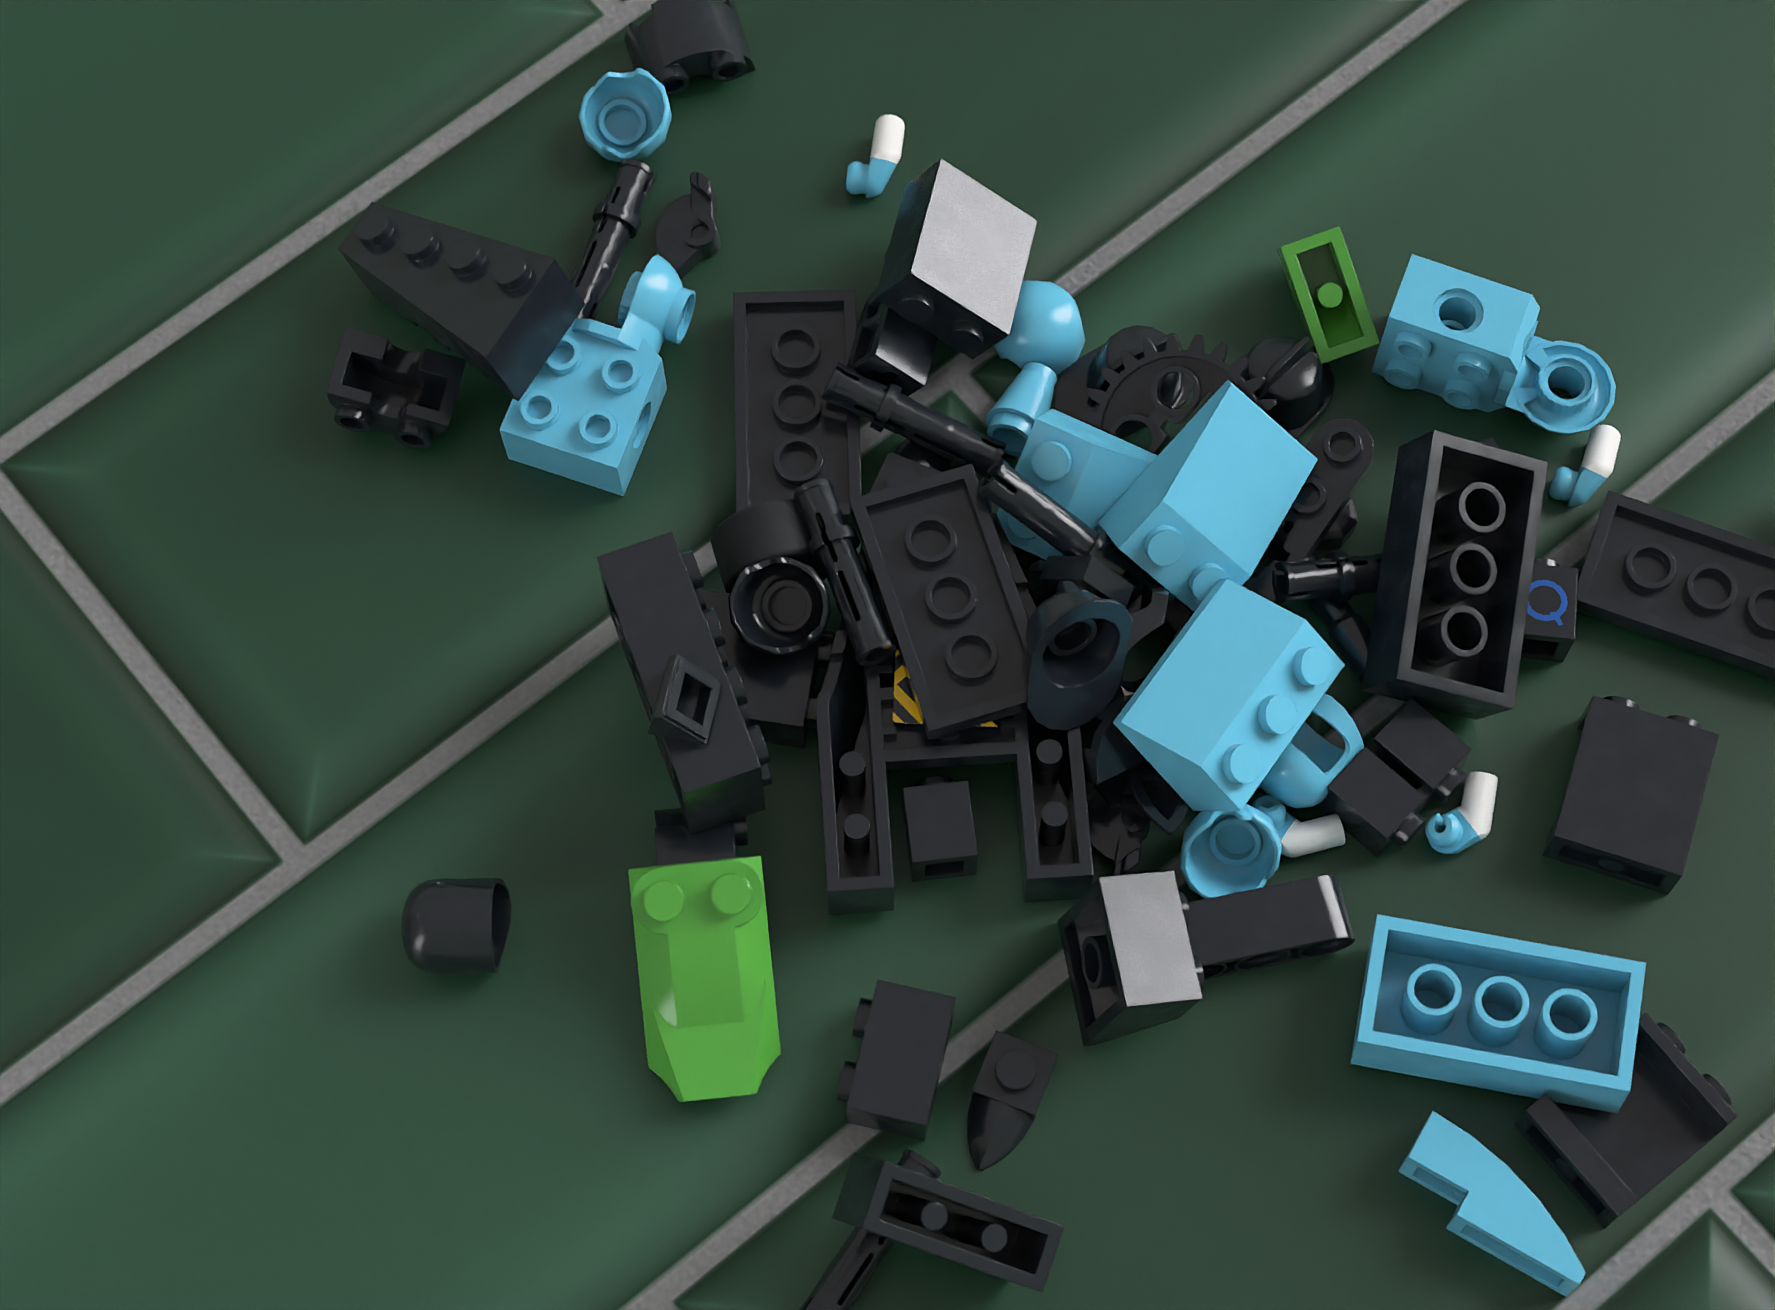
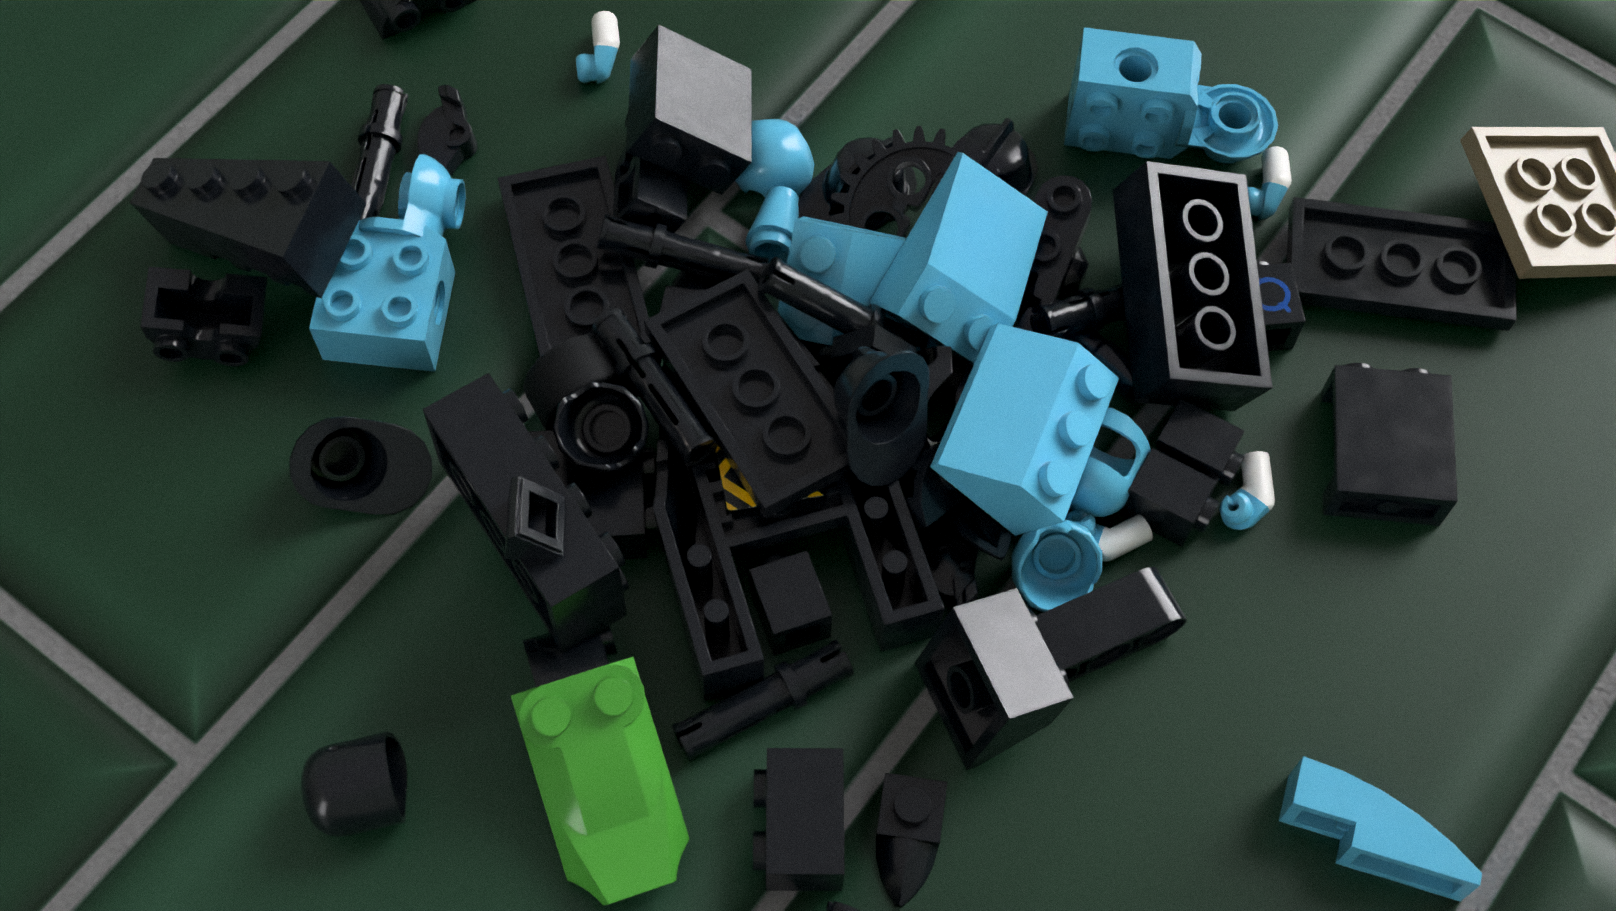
camera: 15 degrees left, 5 degrees down
medium azure hair [578,68,672,162] -> none
bright green slope [1276,226,1380,364] -> none
medium azure brick [1350,914,1646,1113] -> none
black panel [1514,1012,1738,1229] -> none
none -> black piece [289,416,432,515]
none -> black pin [671,640,854,761]

